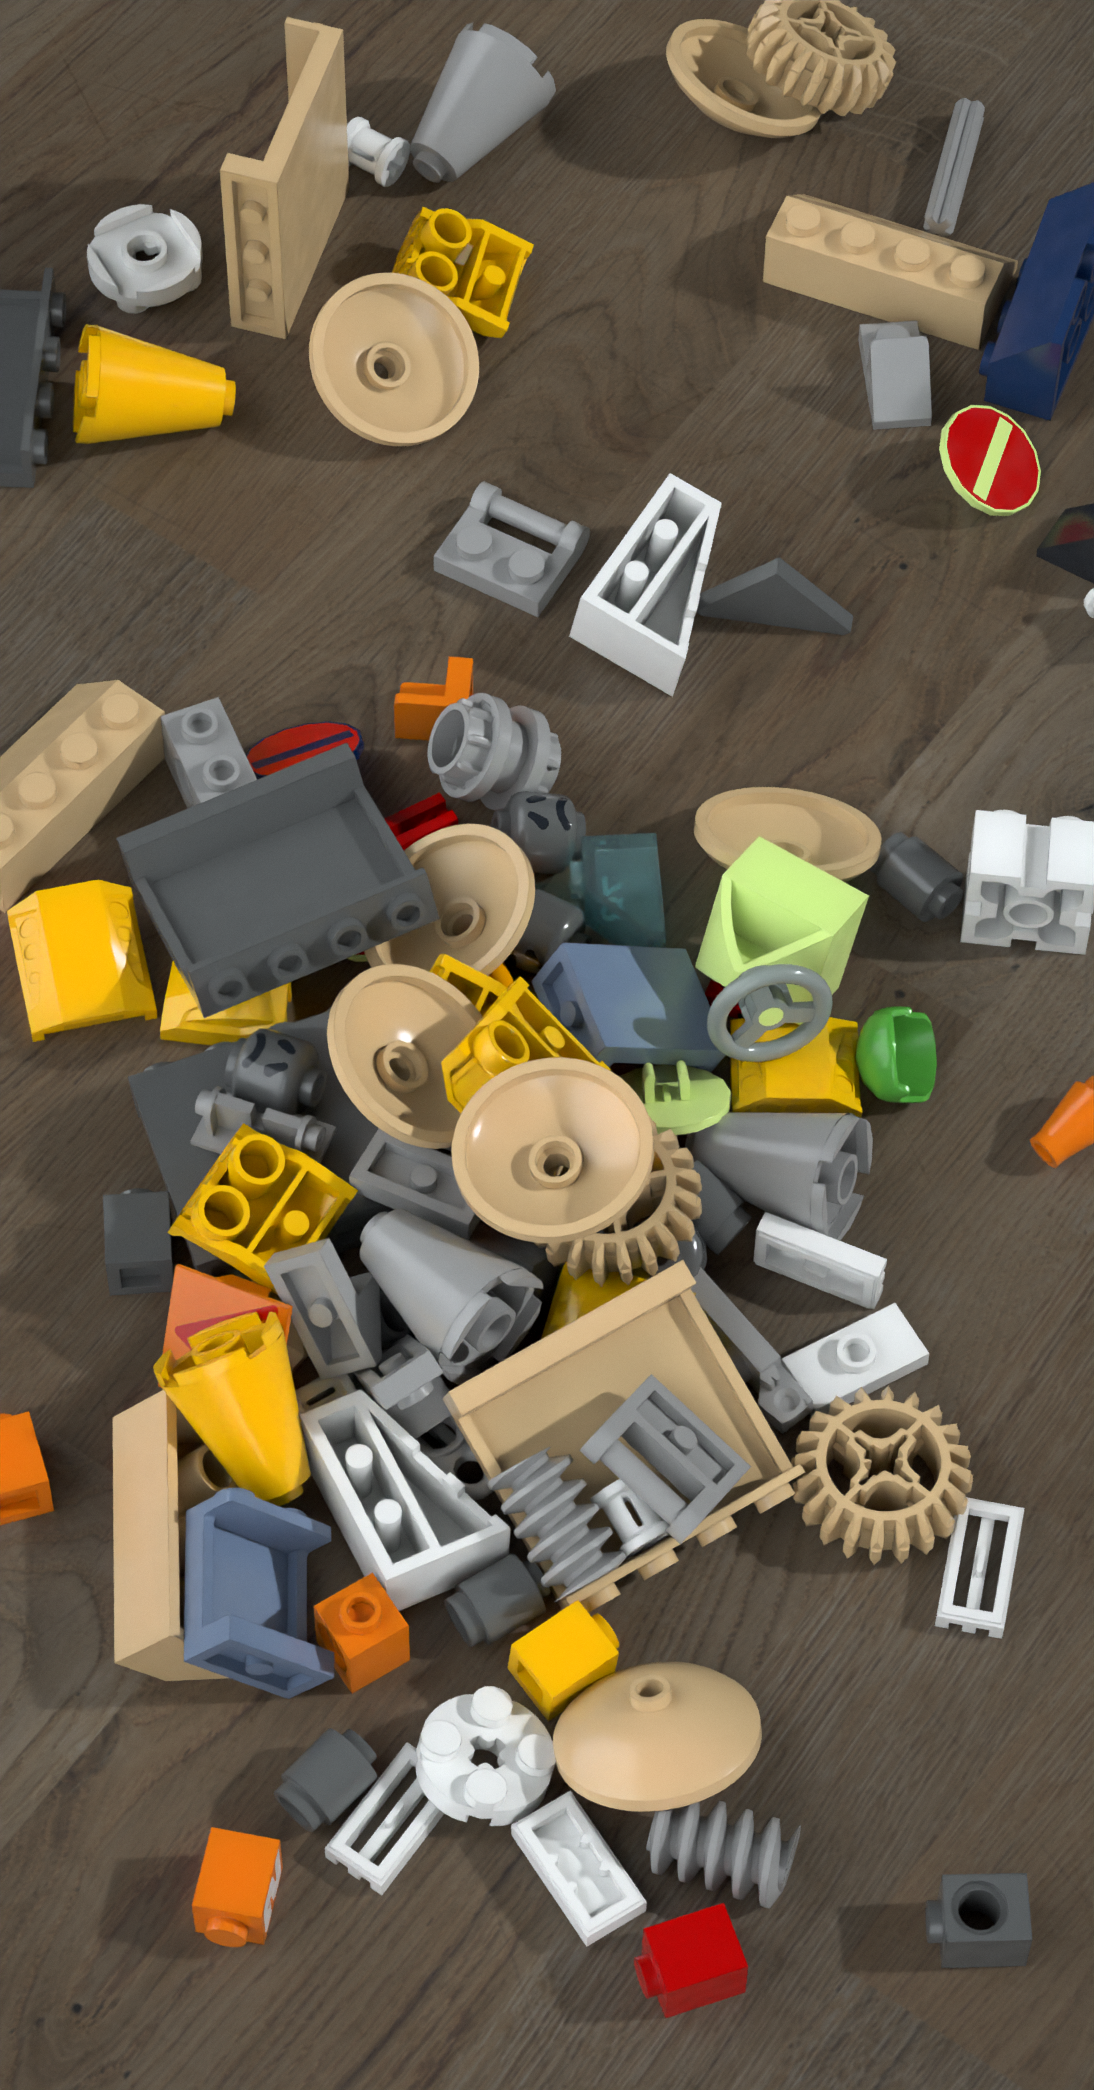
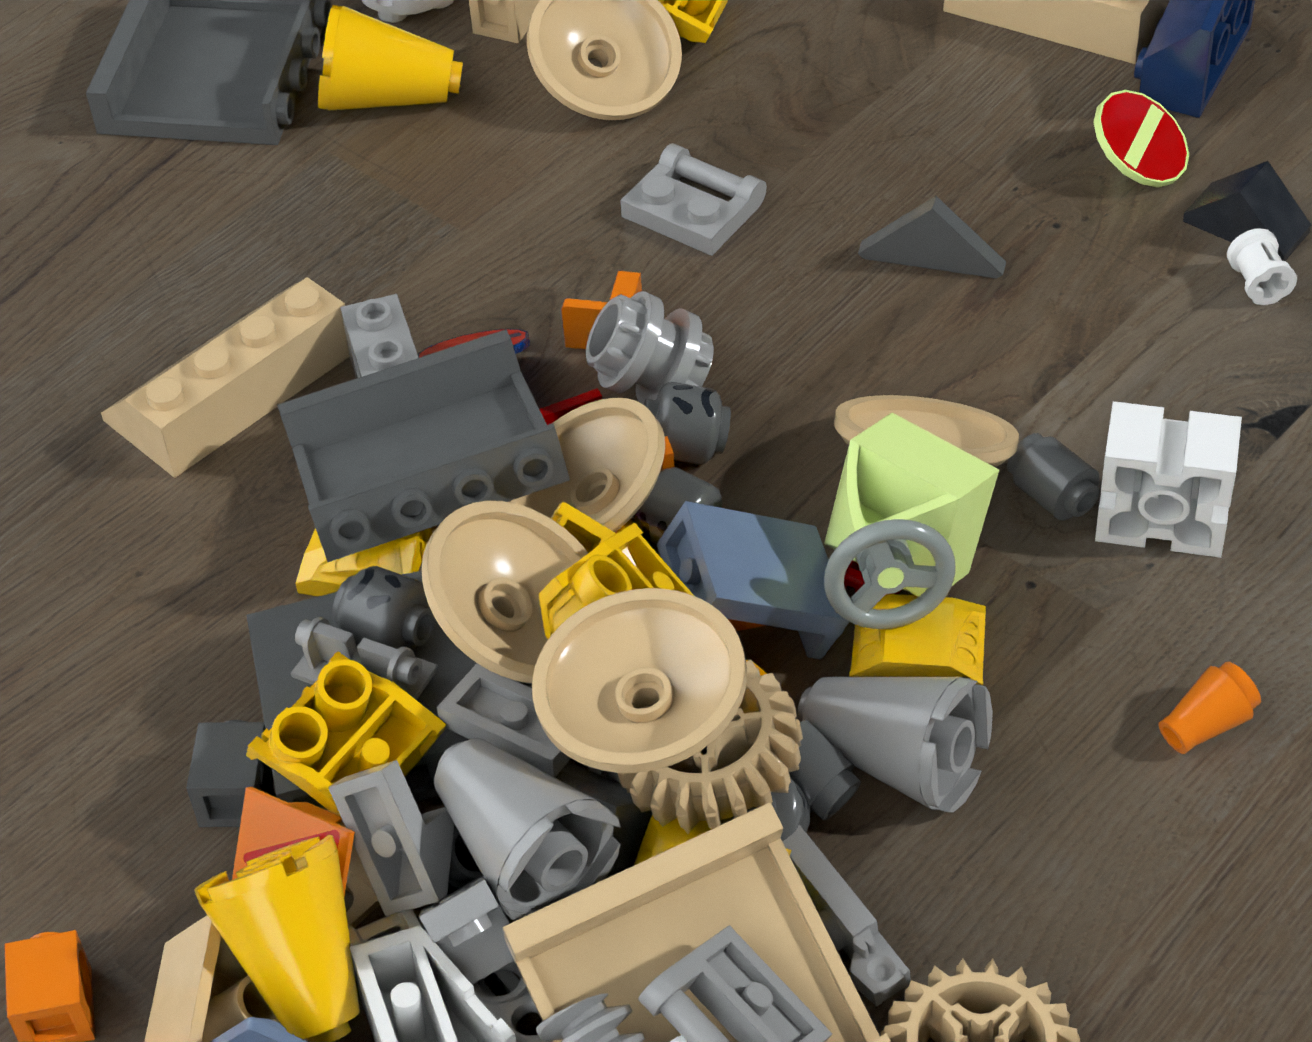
camera: 10 degrees right, 10 degrees down
yellow slope [7,879,158,1042] -> none
white wedge [569,473,721,697] -> none
clear light blue slope [569,833,666,948] -> none
yellowish green piece [619,1060,731,1135] -> none
white tile [754,1212,887,1309] -> none
white plate [781,1303,929,1417] -> none
bright green hair [855,1006,937,1103] -> none
light grey slope [858,321,932,430] -> none

